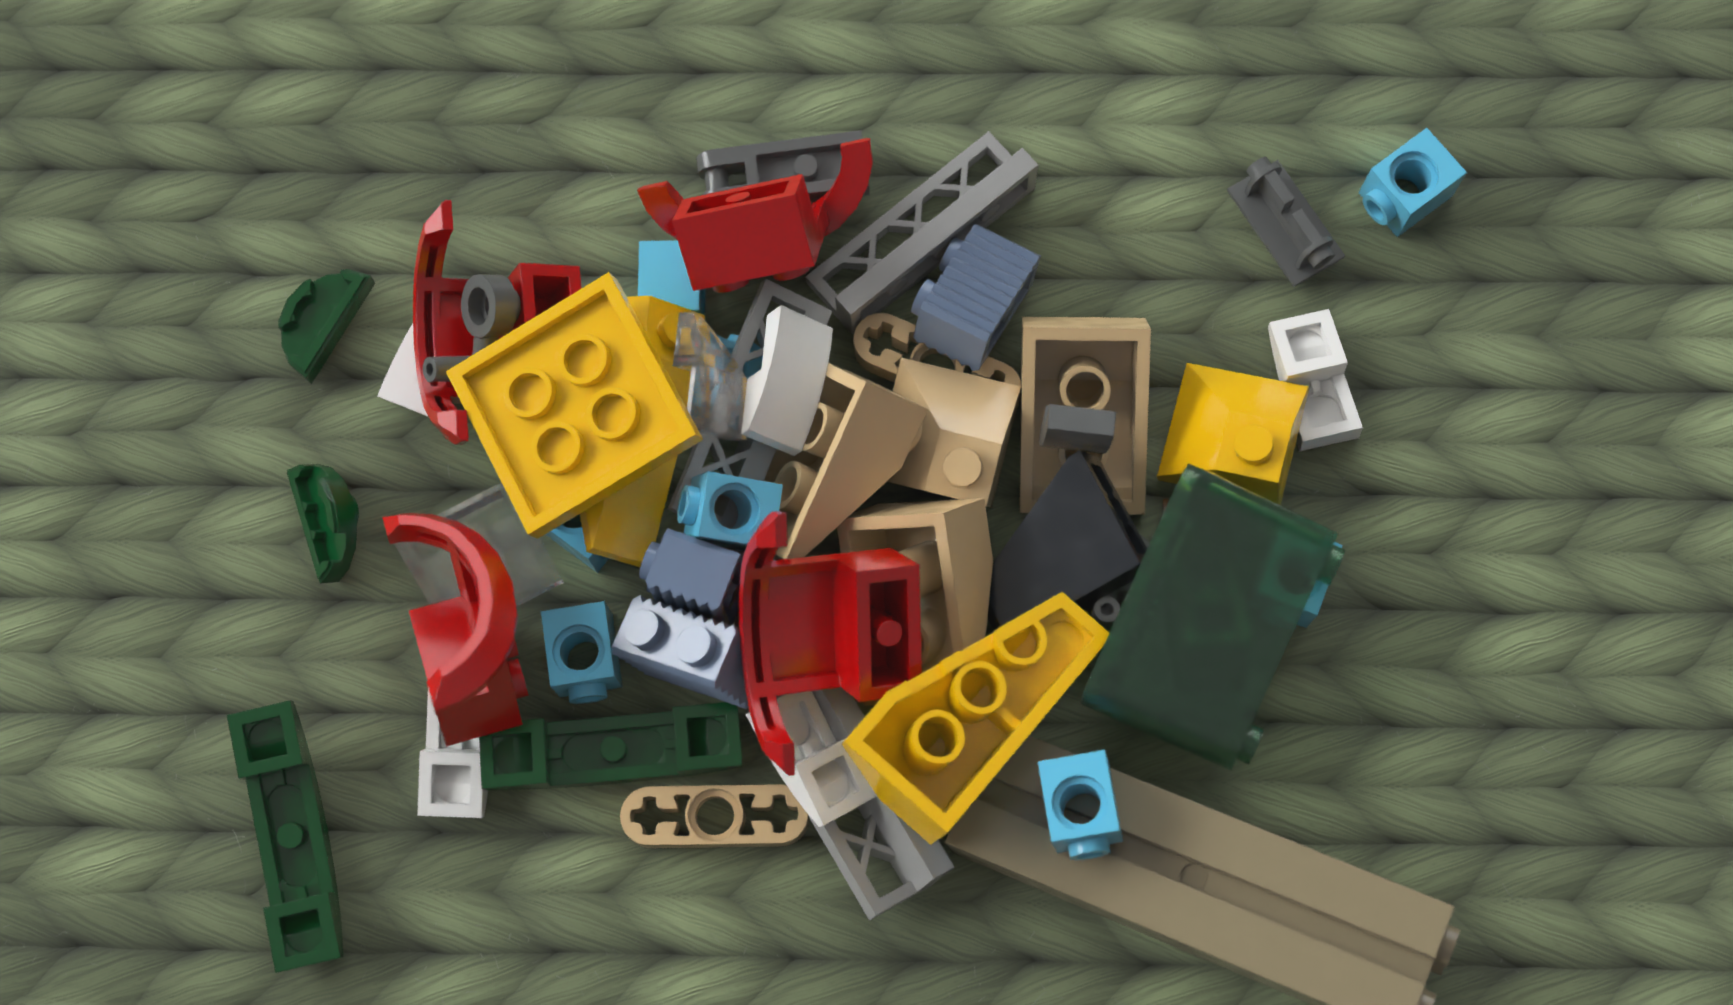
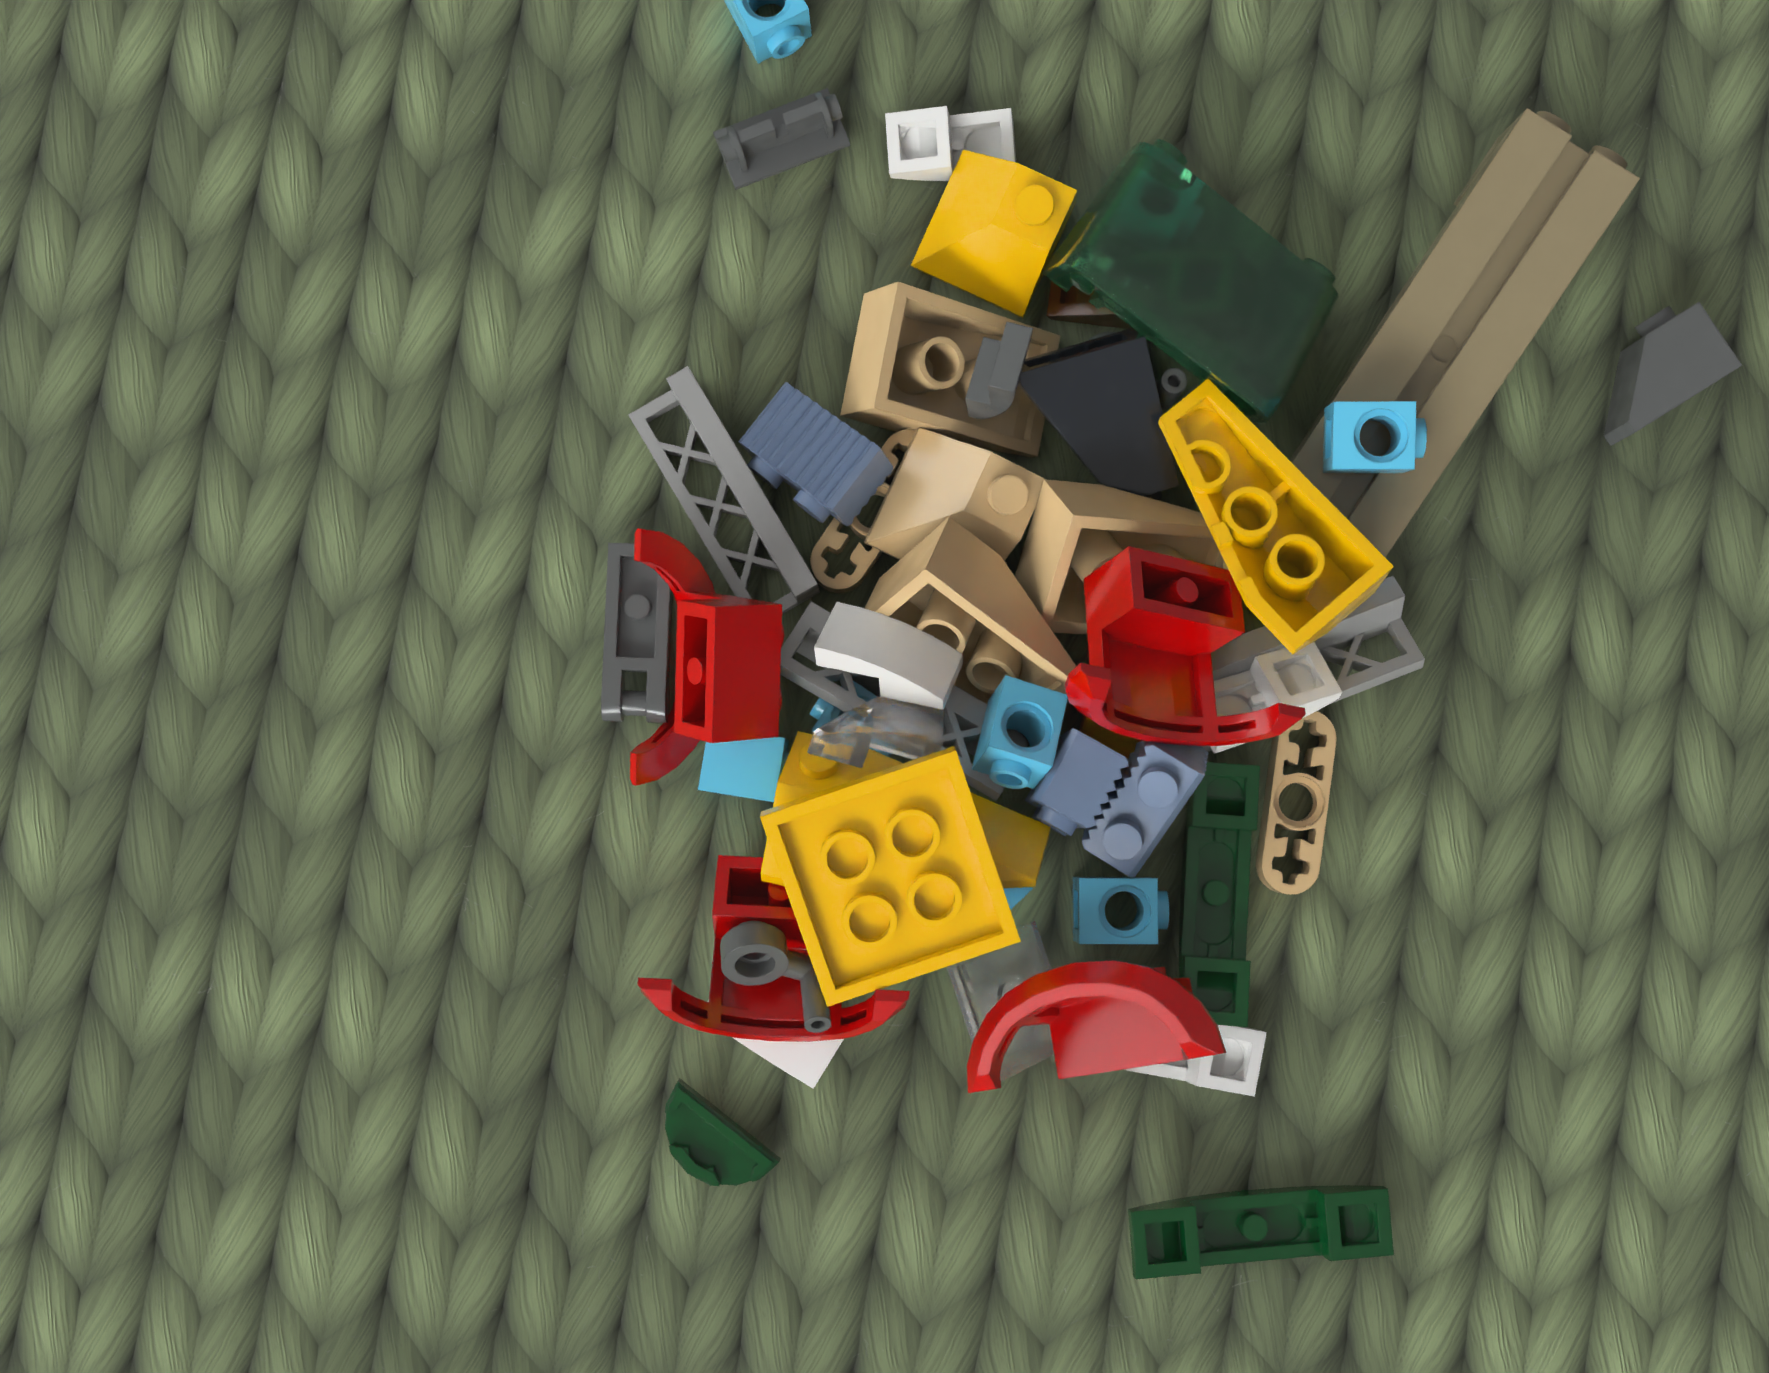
camera: 80 degrees left, 10 degrees up
dark green plate [287,464,359,584] -> none

